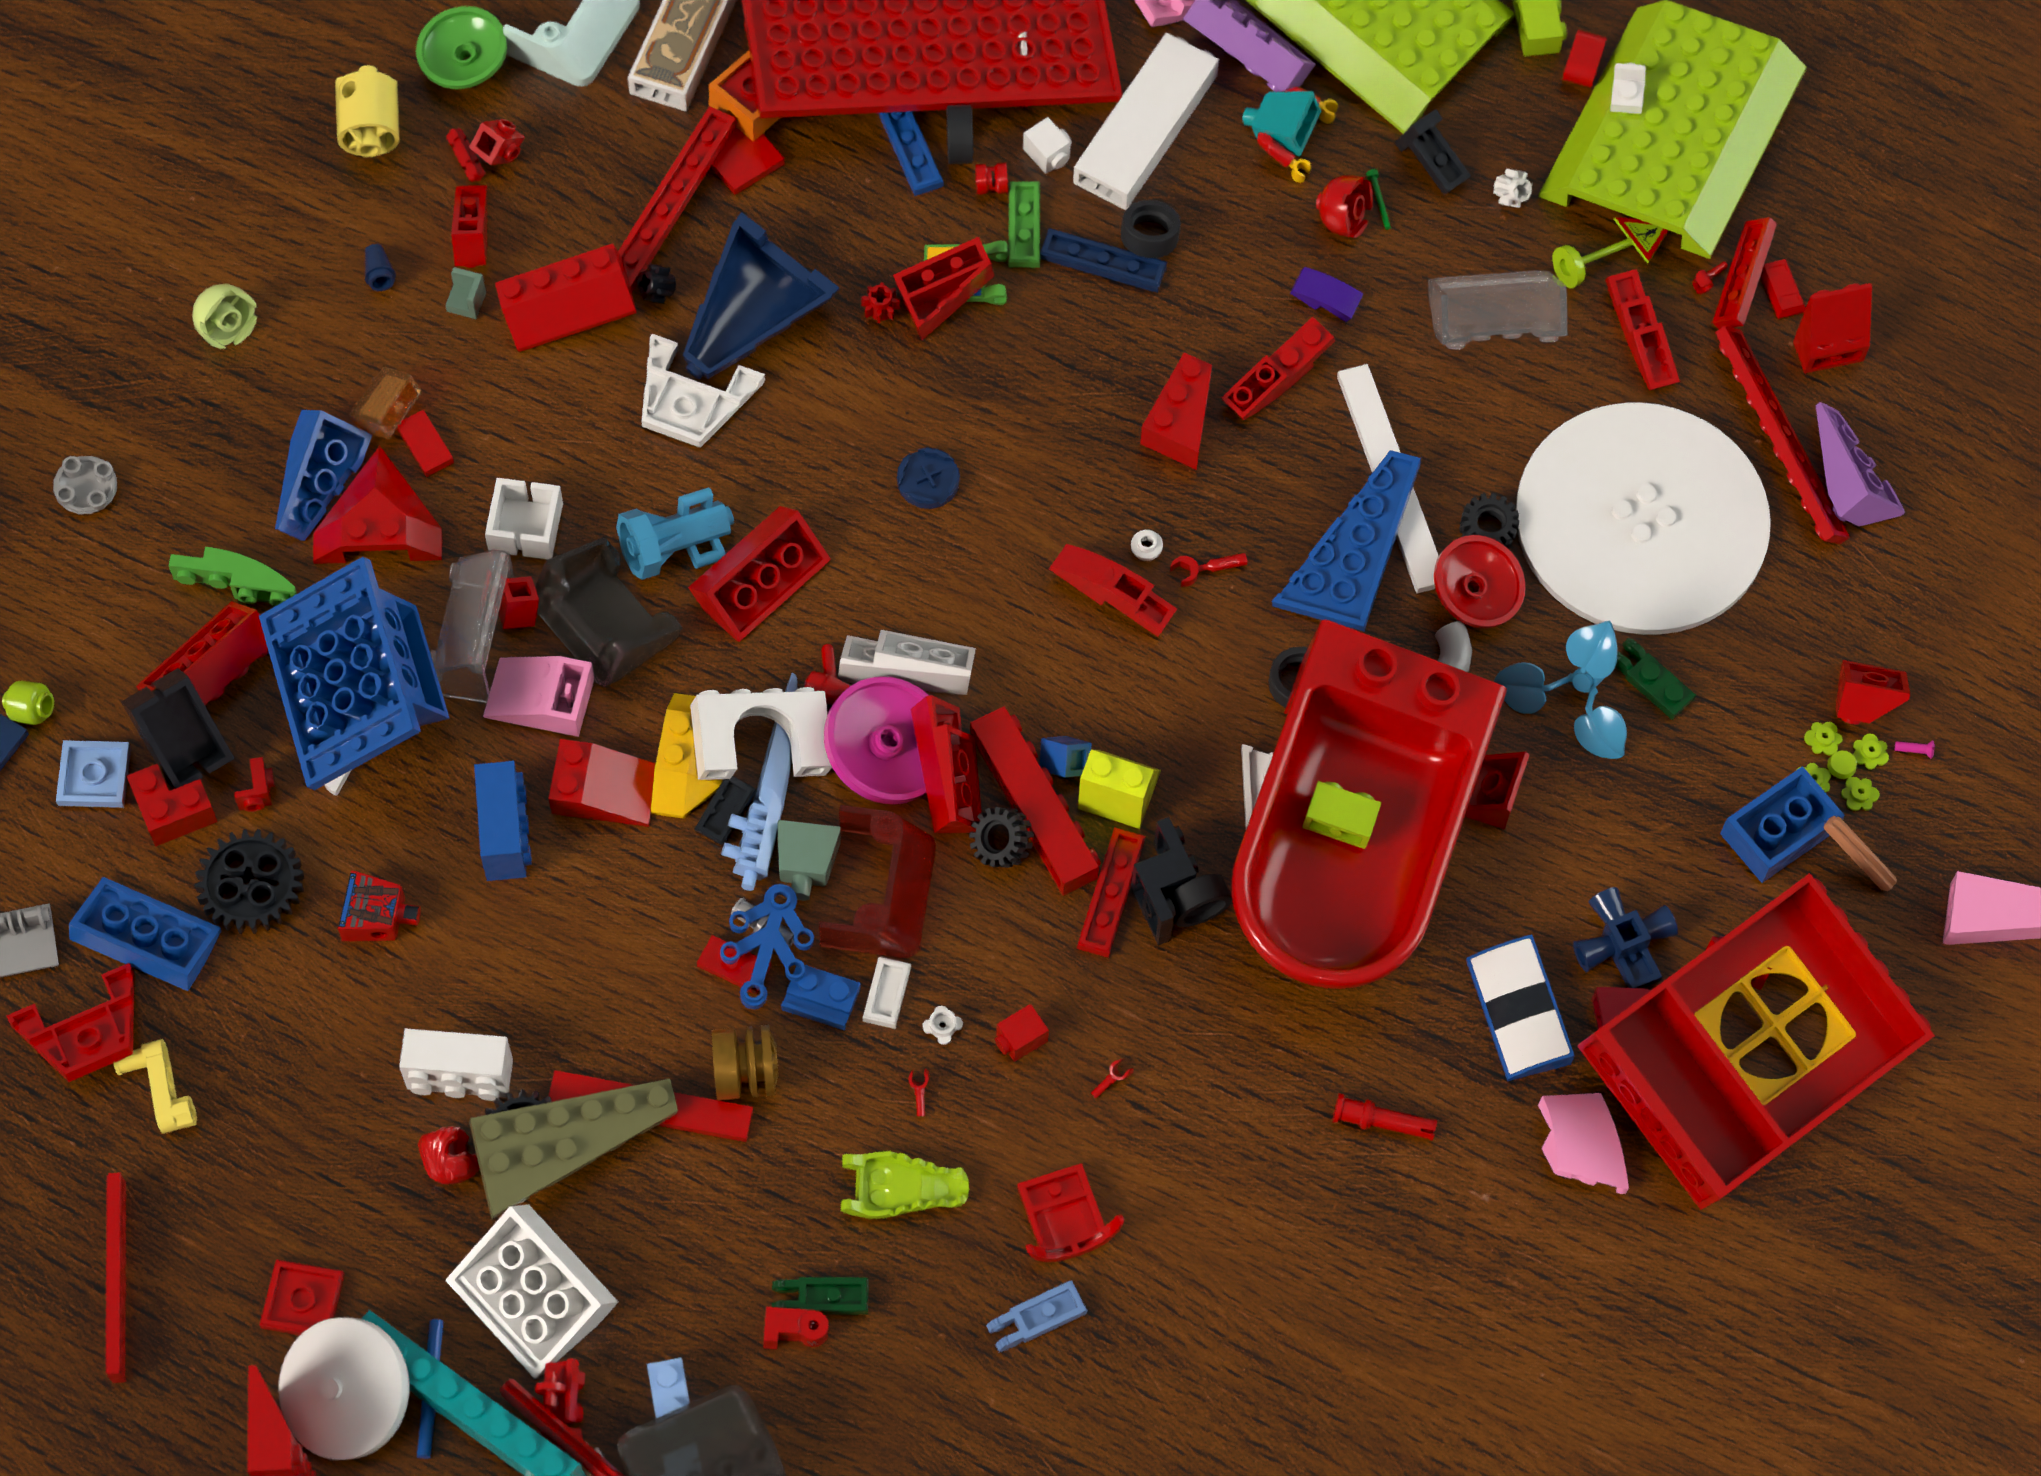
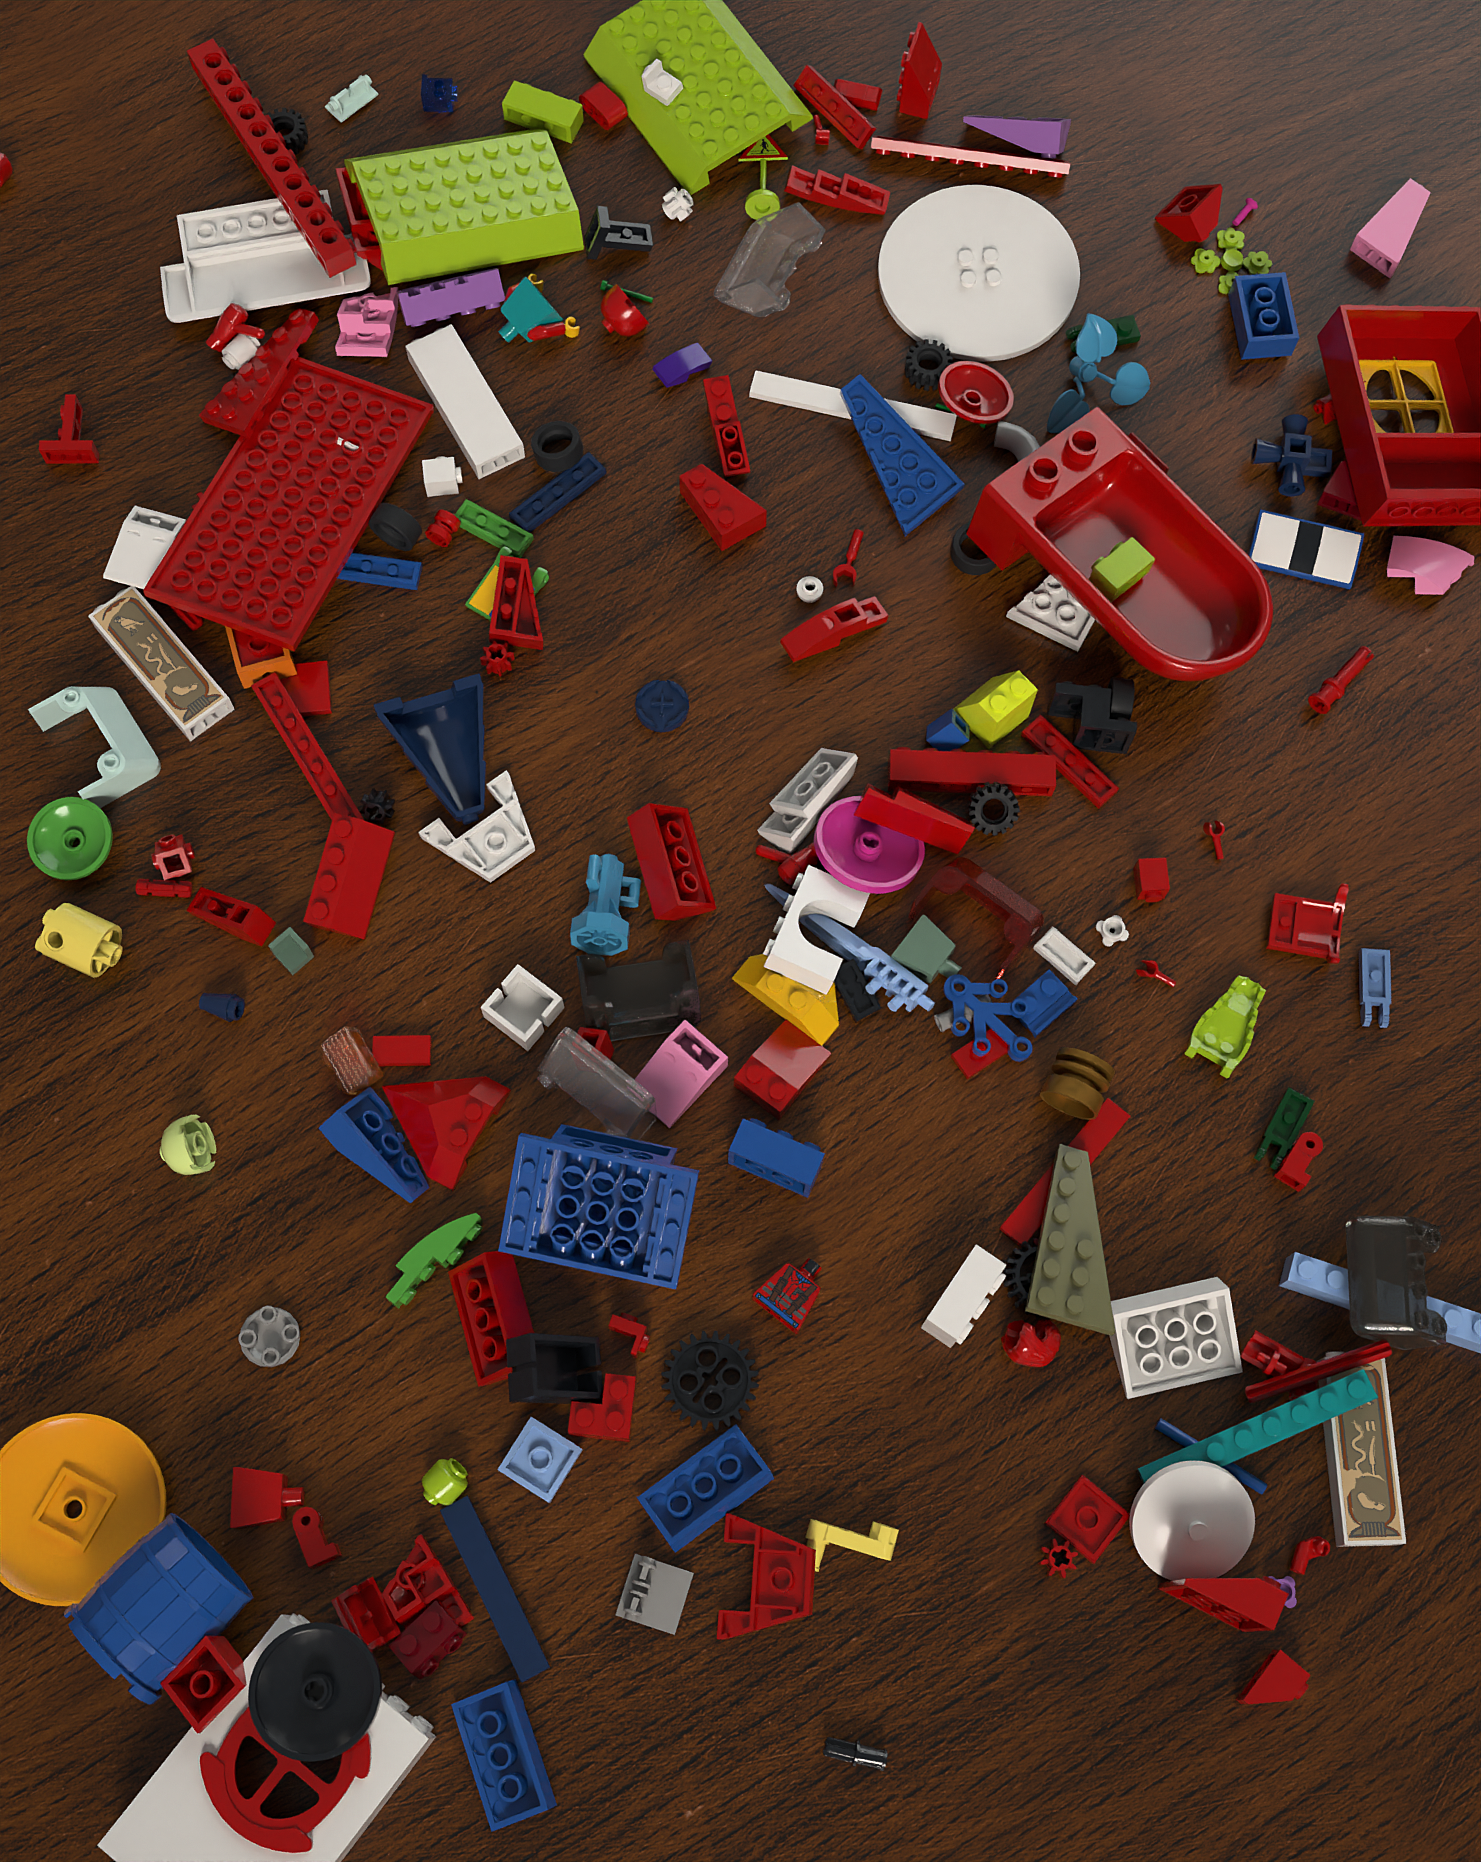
camera: 60 degrees left, 5 degrees up
red tile [106,1172,126,1383] -> none
nougat axle [1824,816,1897,891] -> none
none -> red gear [1039,1539,1078,1578]

